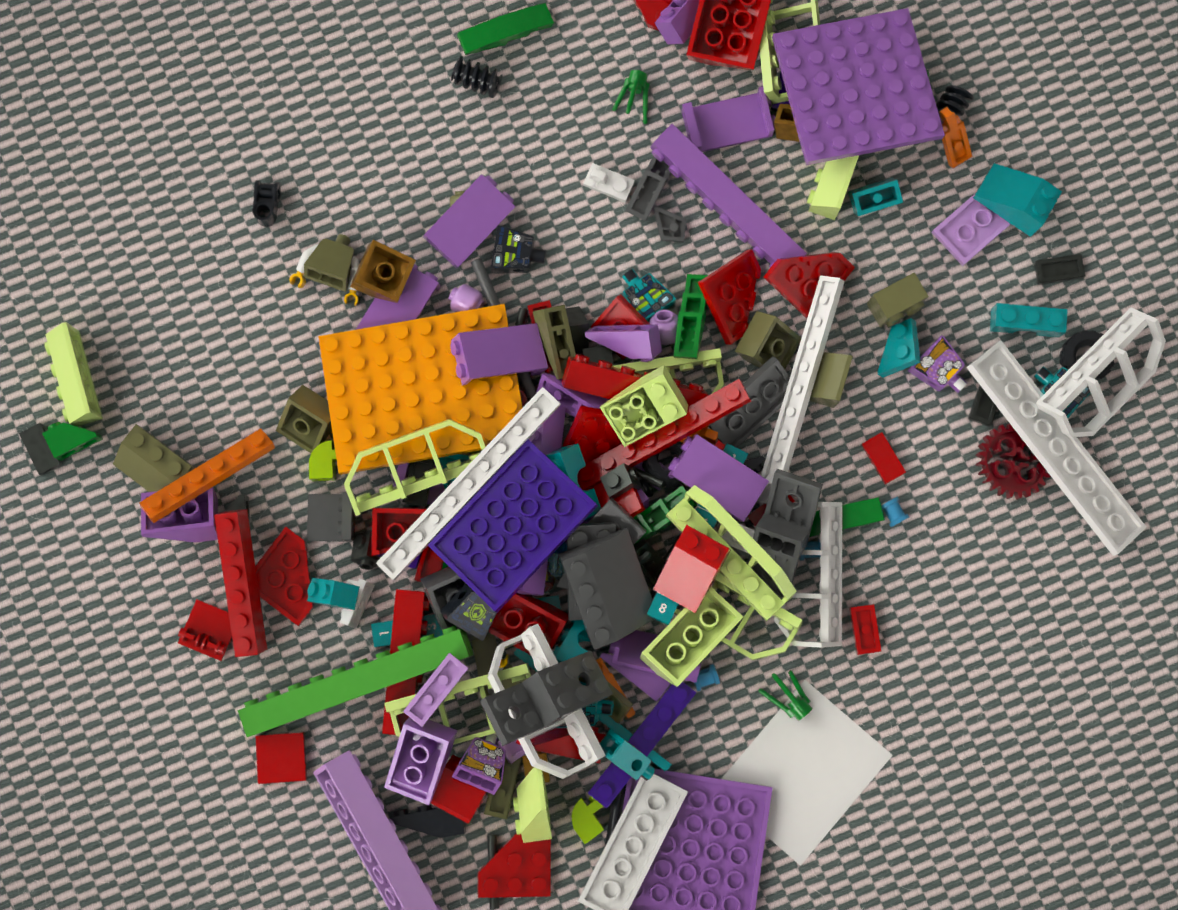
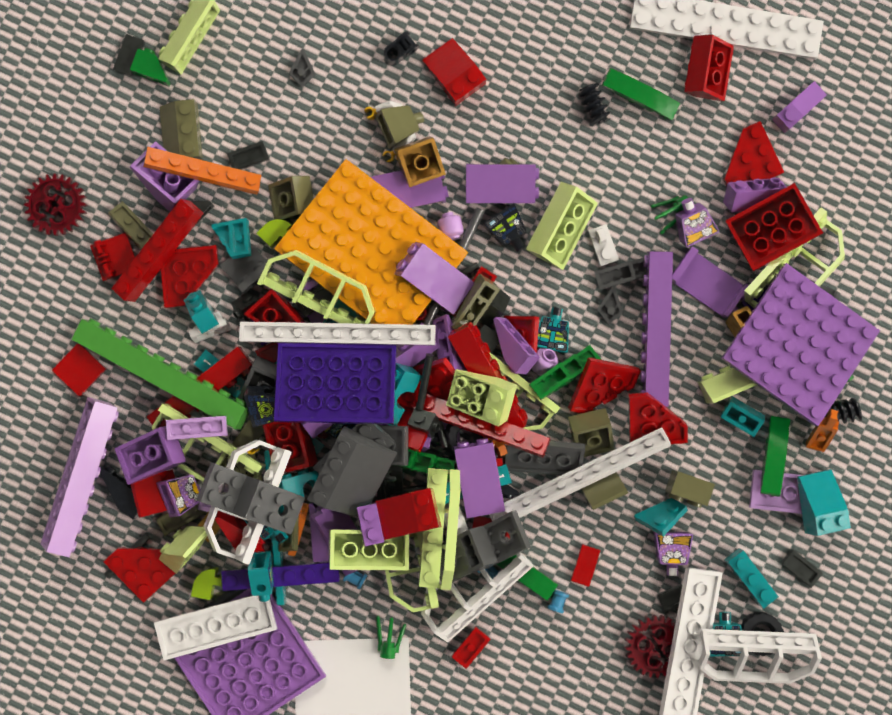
camera: 40 degrees right, 5 degrees up
none -> dark red gear [23,173,88,236]
none -> olive tile [108,201,153,250]
none -> teal wing [211,218,251,259]
none -> pearl dark grey tile [227,141,270,170]
none -> dark grey piece [289,49,316,88]
none -> medium lavender plate [356,503,384,547]
none -> pearl dark grey bar [416,353,434,410]
none -> red slope [422,38,487,106]
none -> yellowish green slope [526,182,598,270]
none -> torso [675,198,719,248]
none -> green slope [760,416,790,497]

